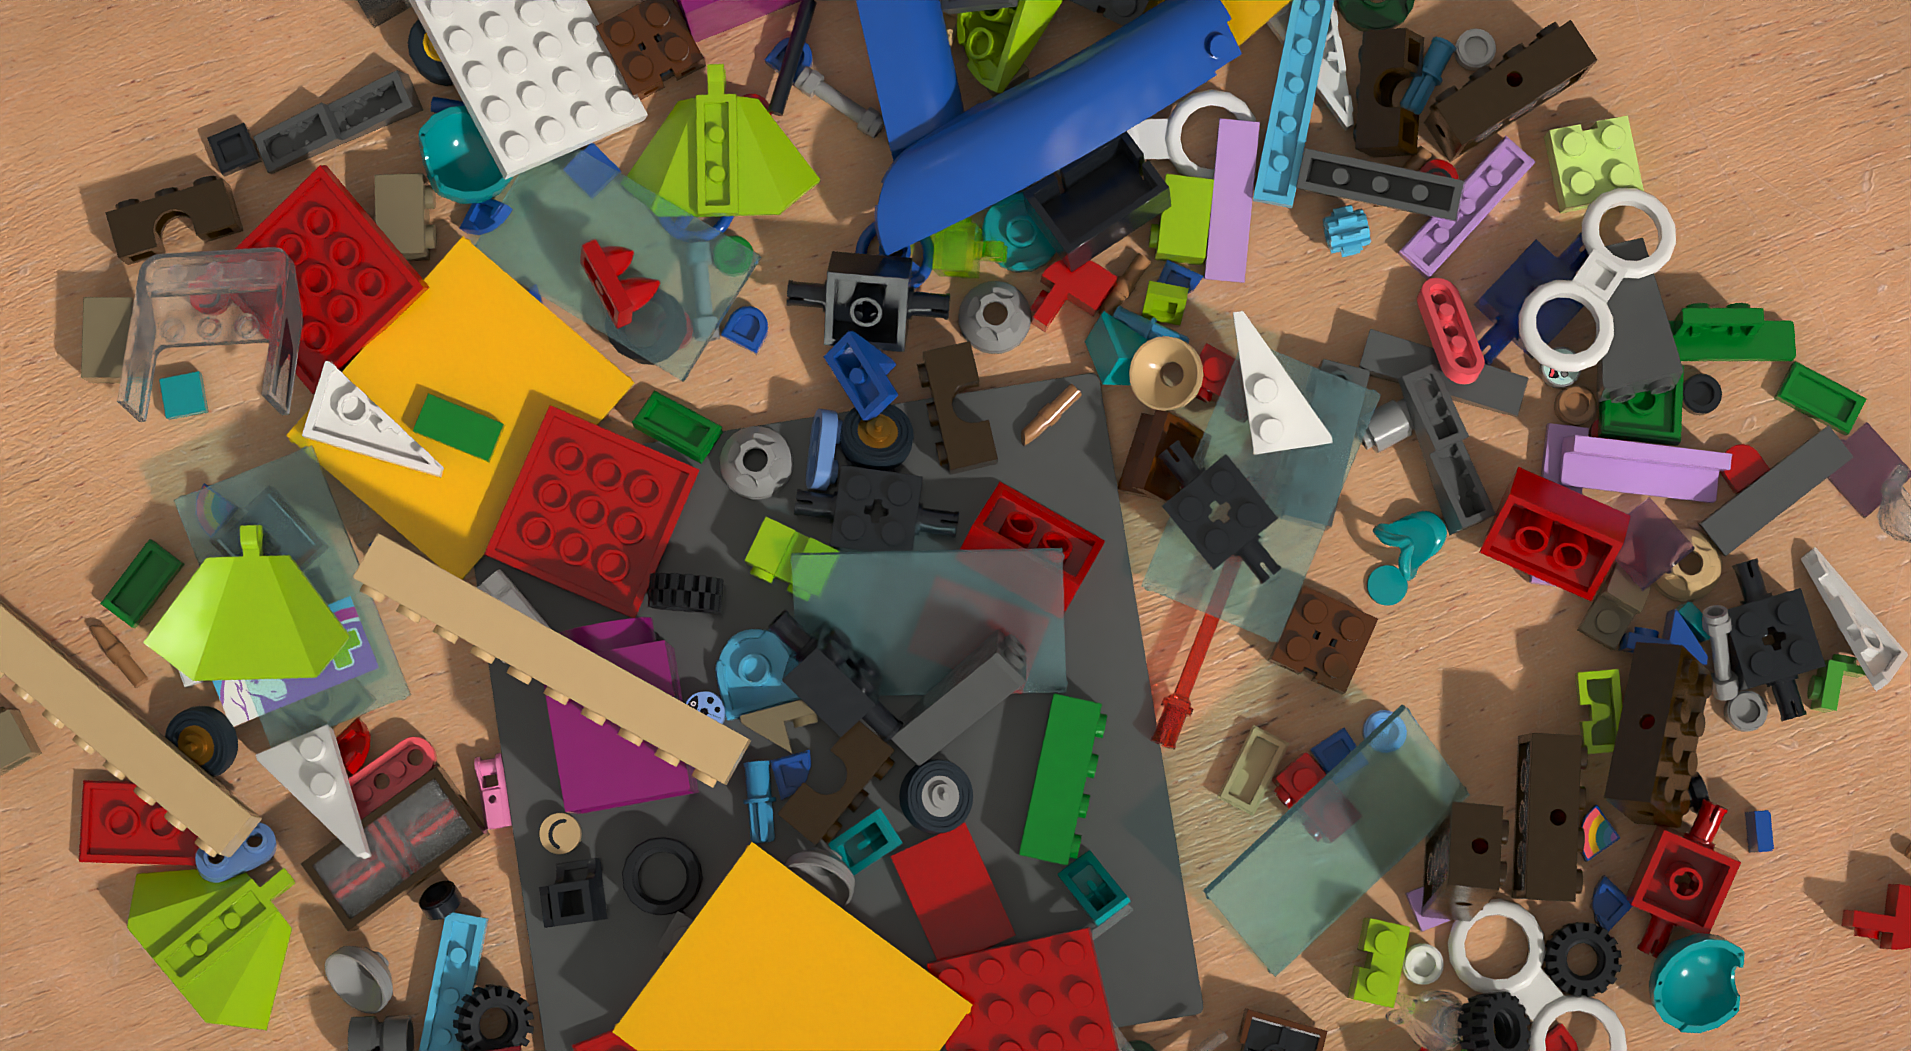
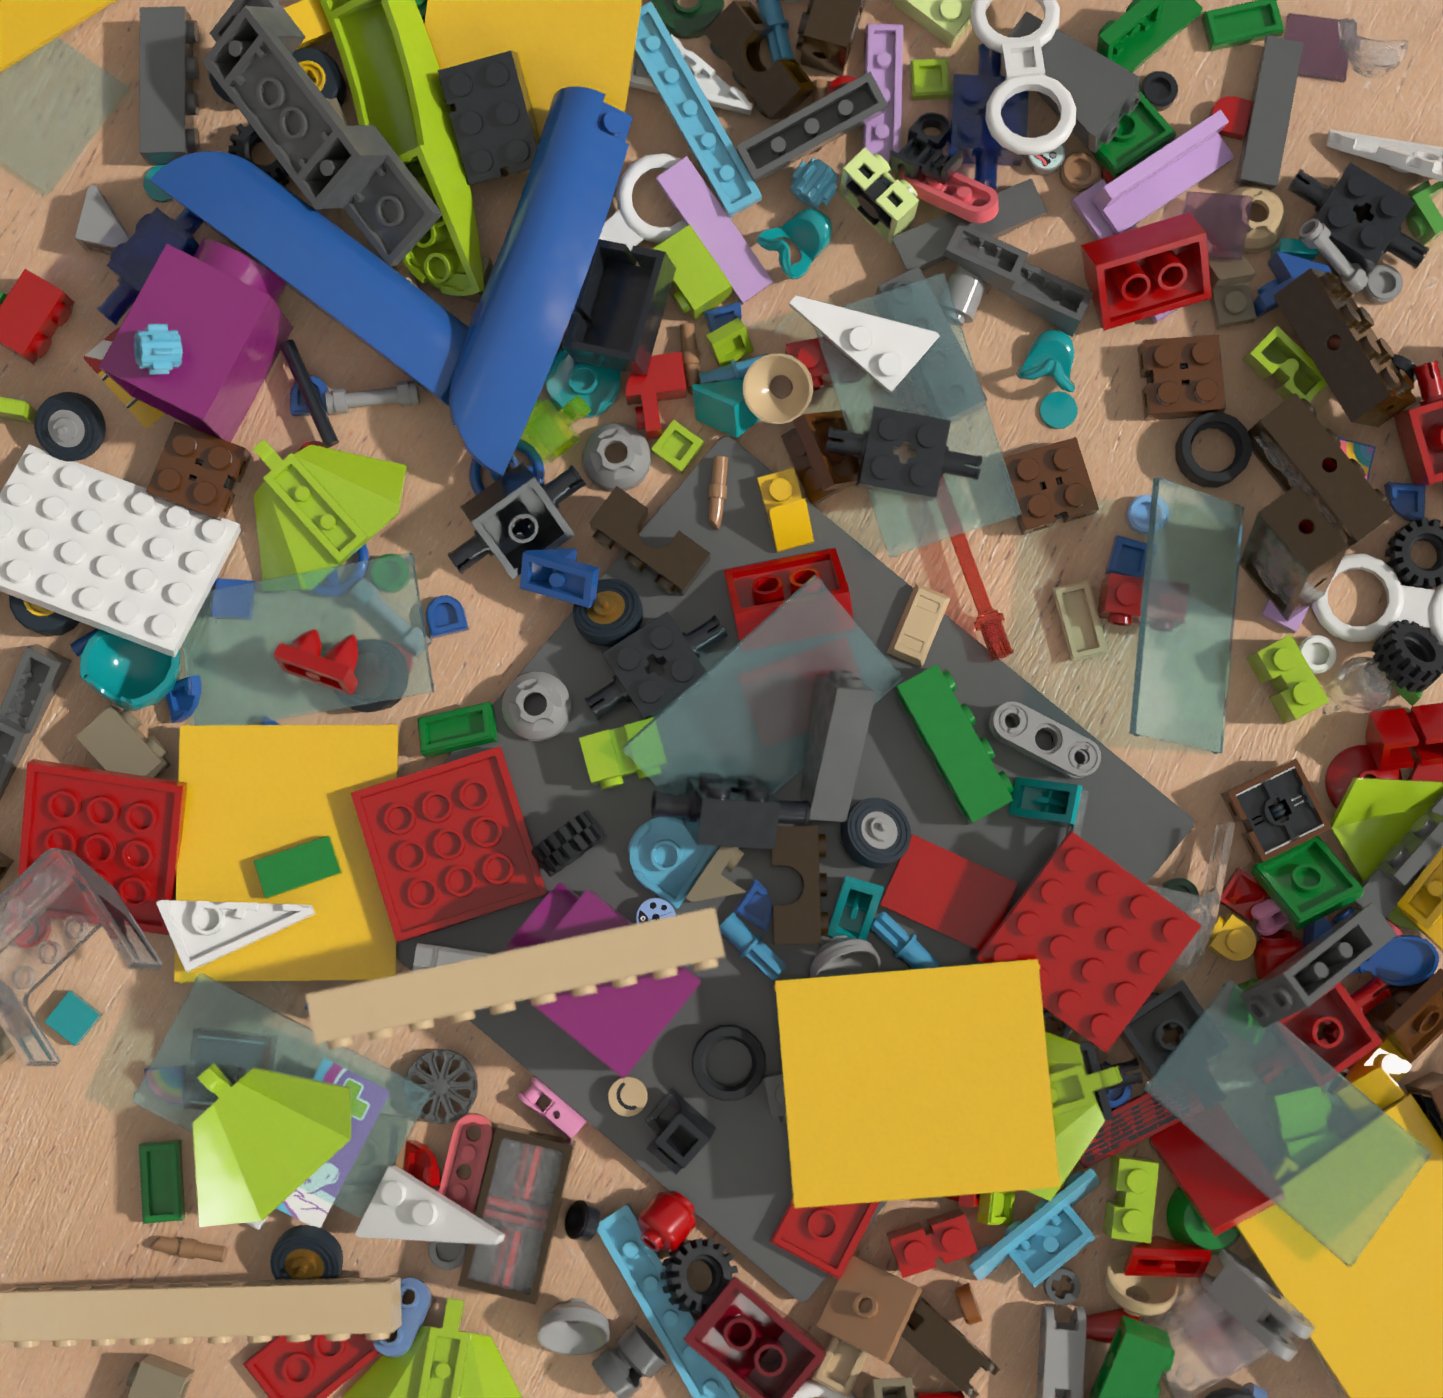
camera: 40 degrees left, 0 degrees up
medium blue plate [806,408,843,491] -> none
none -> dark grey wheel [404,1049,478,1124]
none -> light grey tile [428,1241,468,1270]
none -> red head [637,1191,696,1252]
none -> lime tile [651,419,704,474]
none -> teal piece [756,208,833,280]
none -> yellow slope [757,468,814,553]
none -> yellowish green piece [839,148,919,245]
none -> dark azure axle [871,912,940,969]
none -> tan tile [887,583,951,668]
none -> black piece [889,112,964,185]
none -> lime tile [910,58,950,100]
none -> light grey piece [988,701,1101,779]
none -> reddish brown piece [1138,334,1226,421]
none -> black tyre [1175,412,1252,488]

